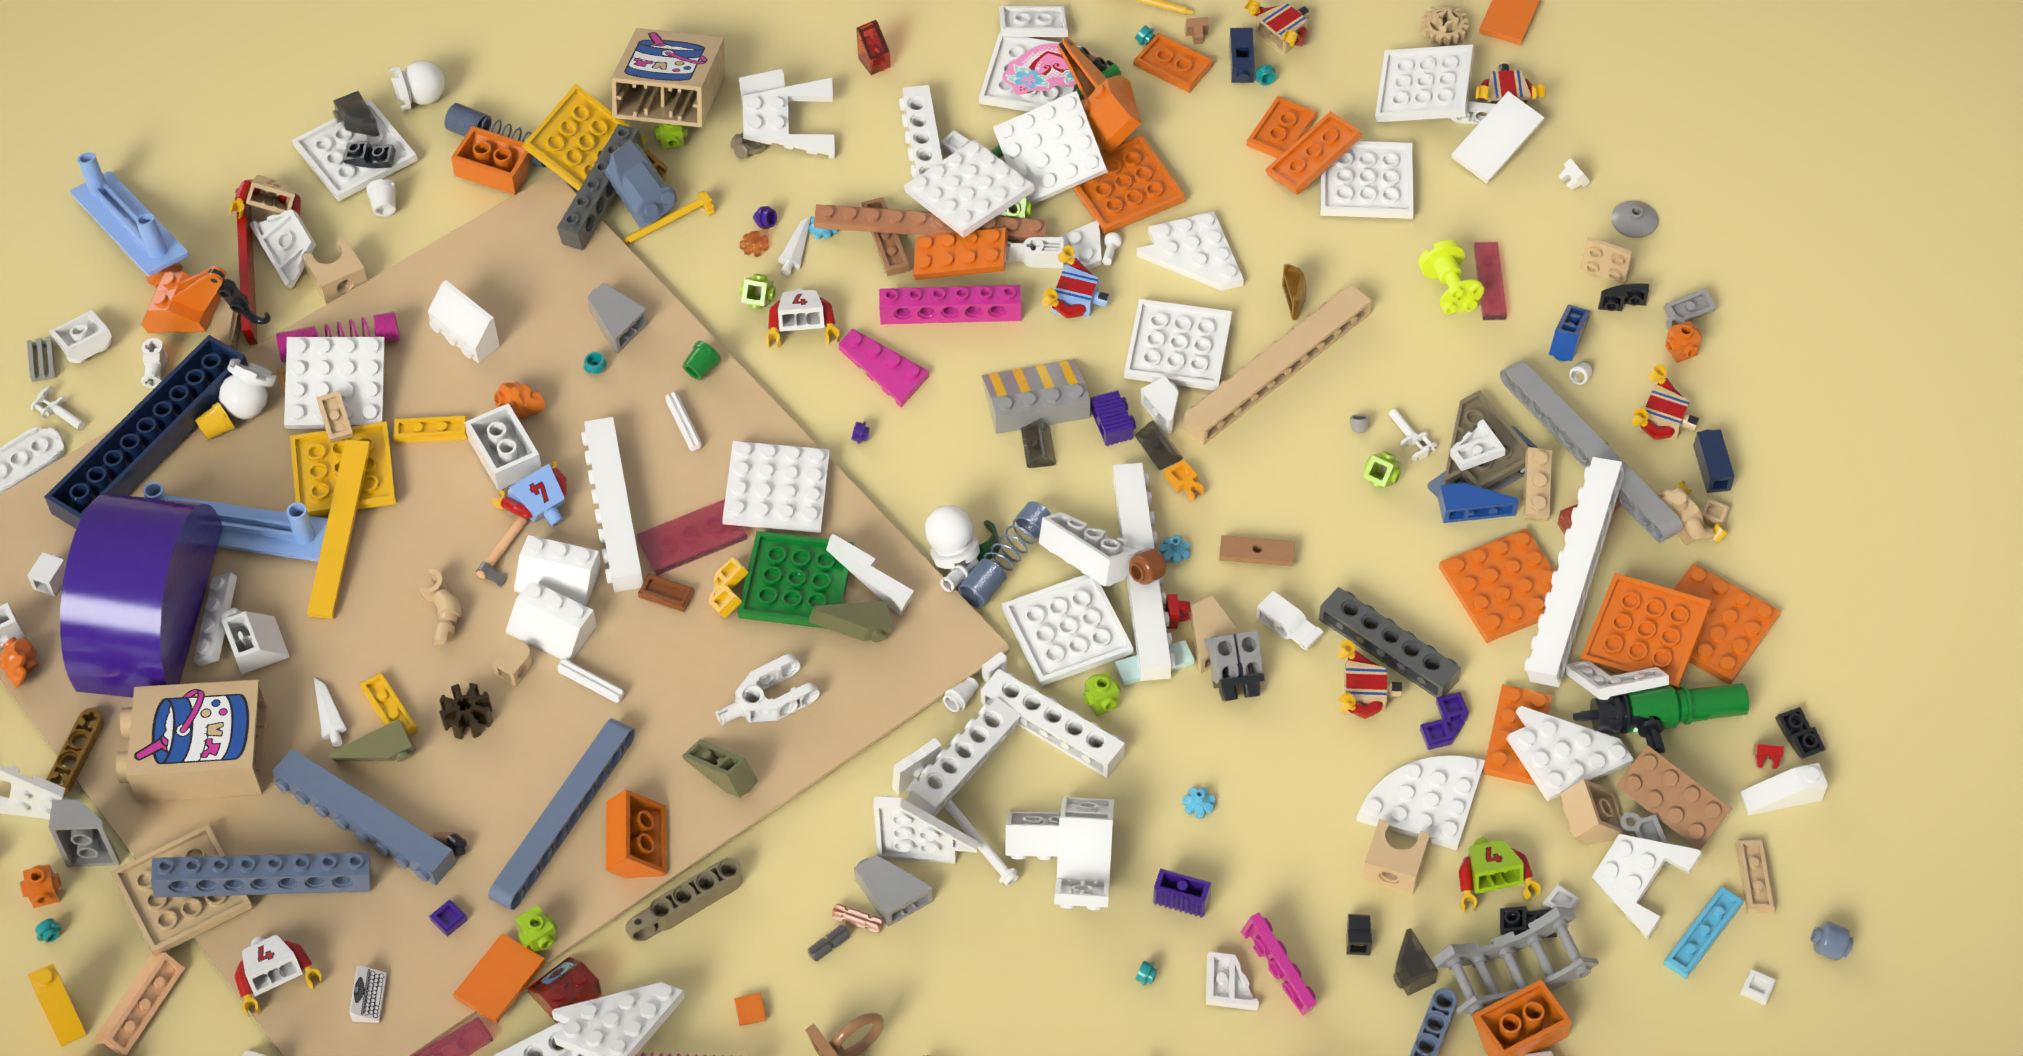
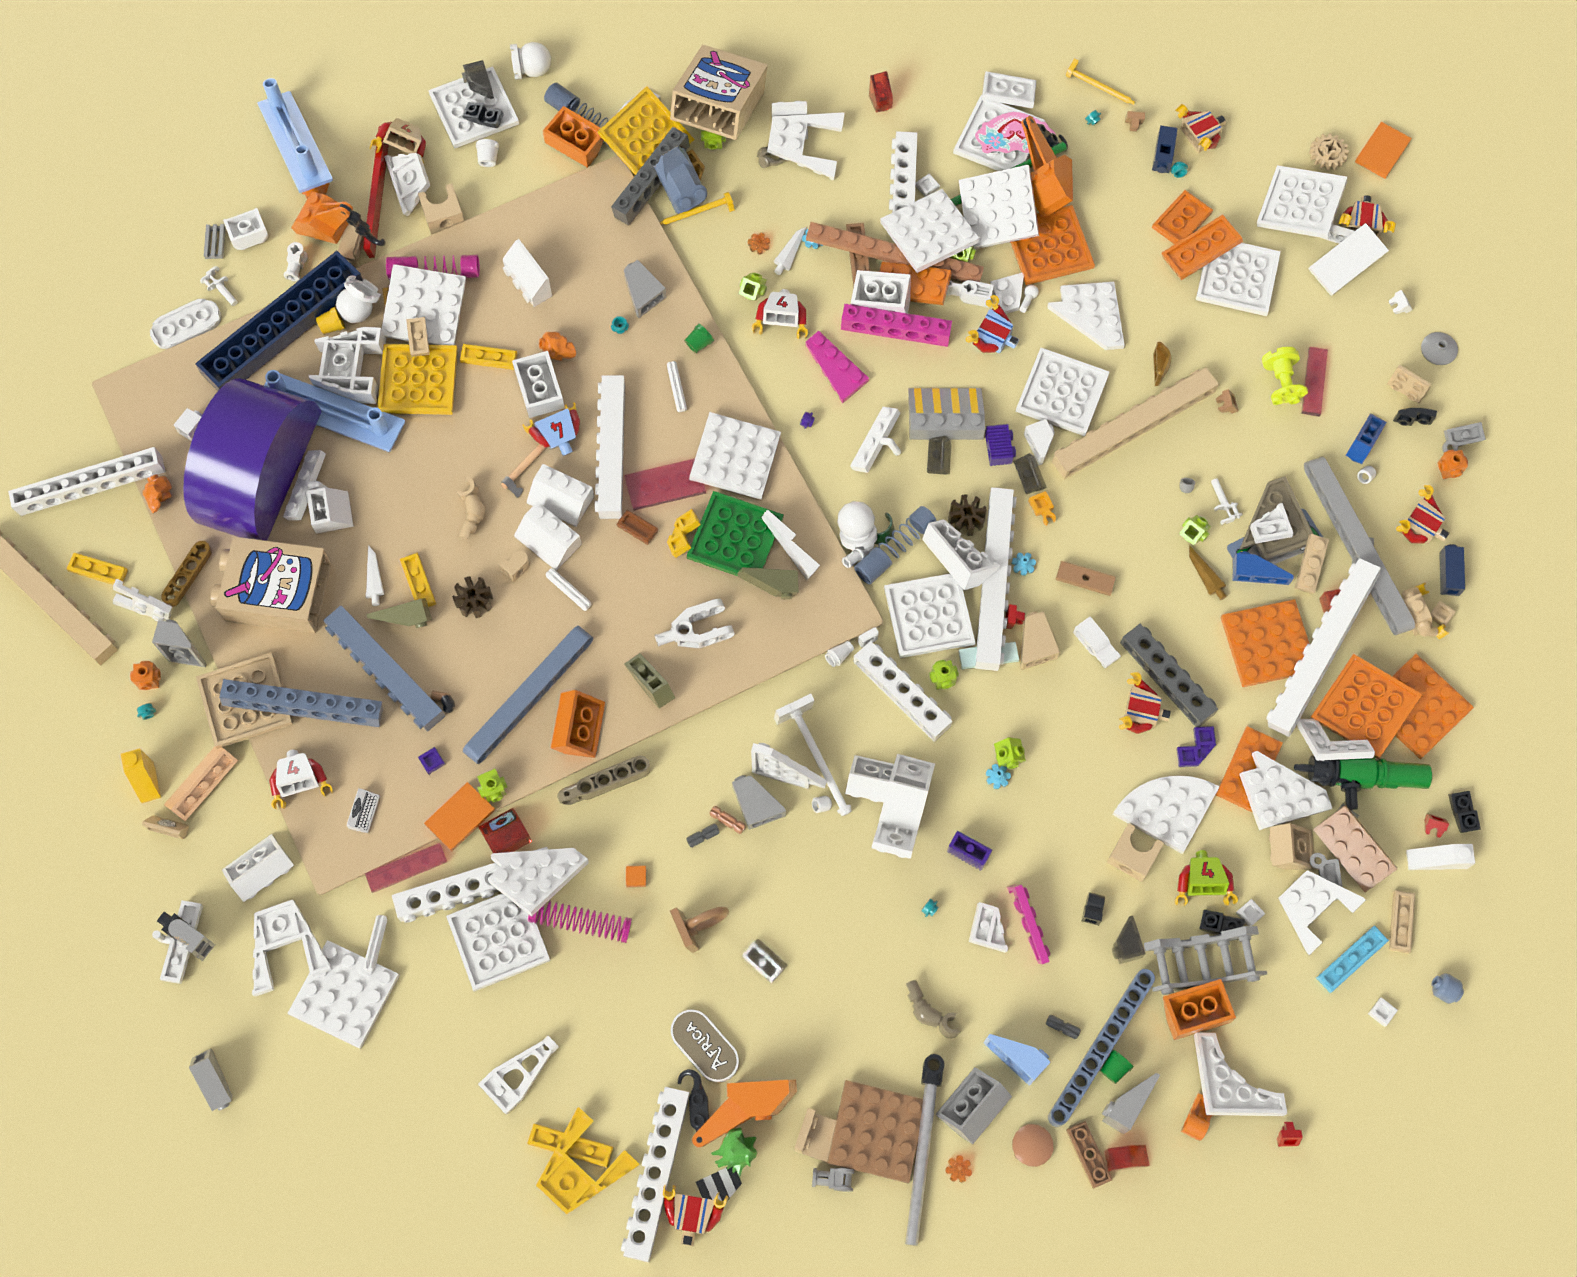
camera: 10 degrees right, 15 degrees up
yellow tile [307,439,371,619] -> none
dark purple plate [753,206,777,229] -> none
white brick [906,697,1021,817] -> none
dark orange head [1129,548,1166,585] -> none
orange tile [1134,33,1214,93] -> none
light grey hips [1204,630,1265,701] -> none
none -> white wedge [309,327,386,404]
none -> white piece [812,796,832,813]
none -> white plate [850,407,901,473]
none -> white slope [851,270,911,314]
none -> dark brown gear [948,494,987,536]
none -> lime brick [994,737,1026,769]
none -> pearl gold bar [1189,545,1227,600]
none -> medium nougat tile [1216,389,1238,414]

